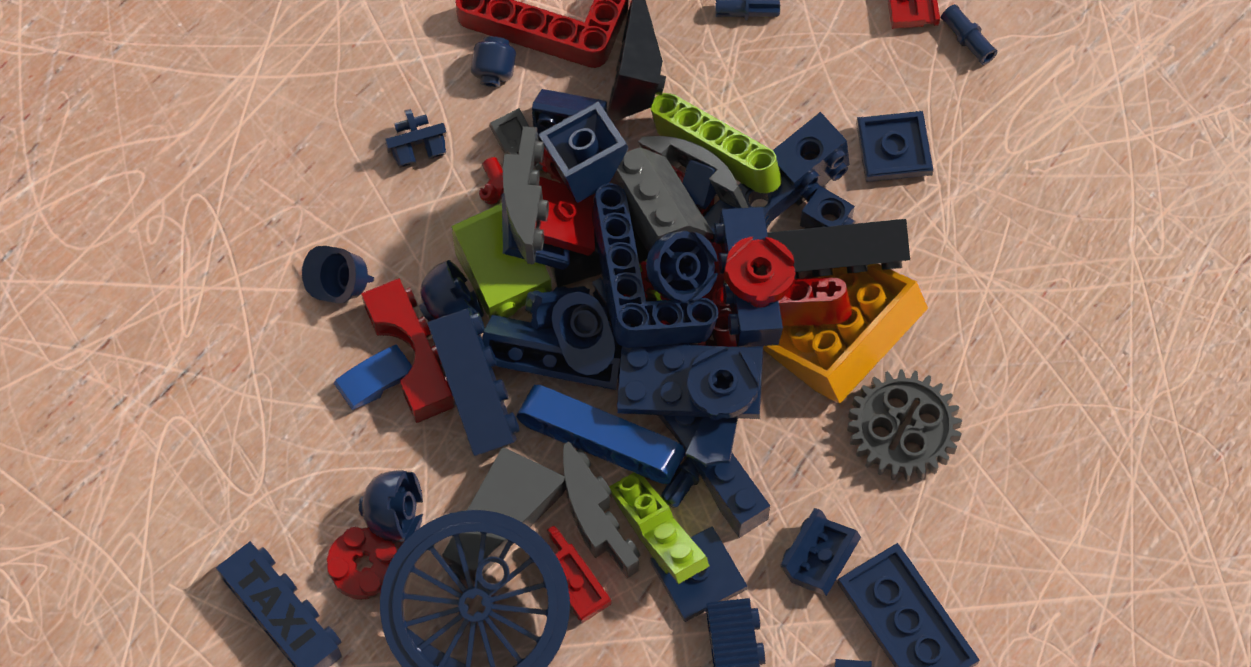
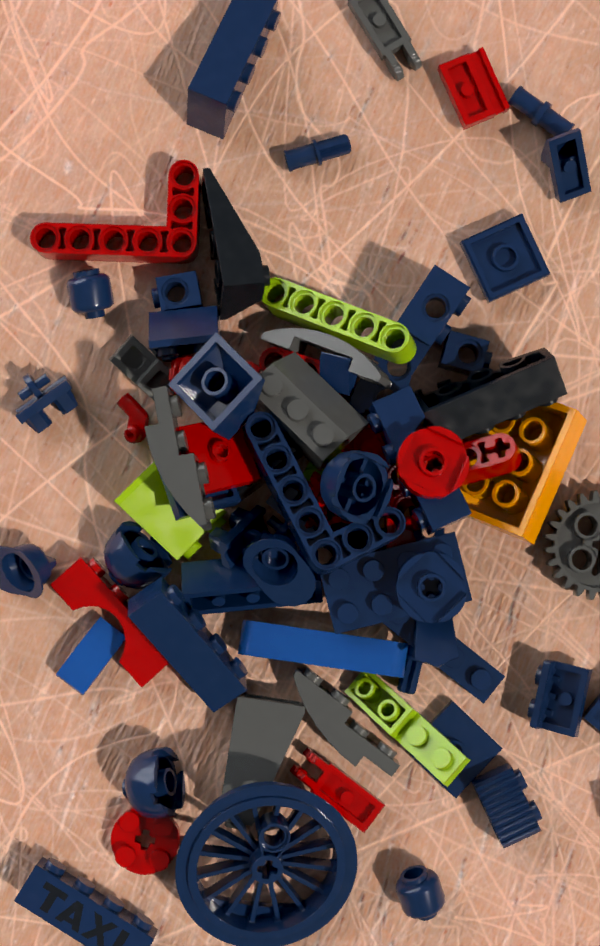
camera: 20 degrees left, 20 degrees up
none -> dark blue brick [151,270,203,311]
none -> dark blue slope [541,128,592,203]

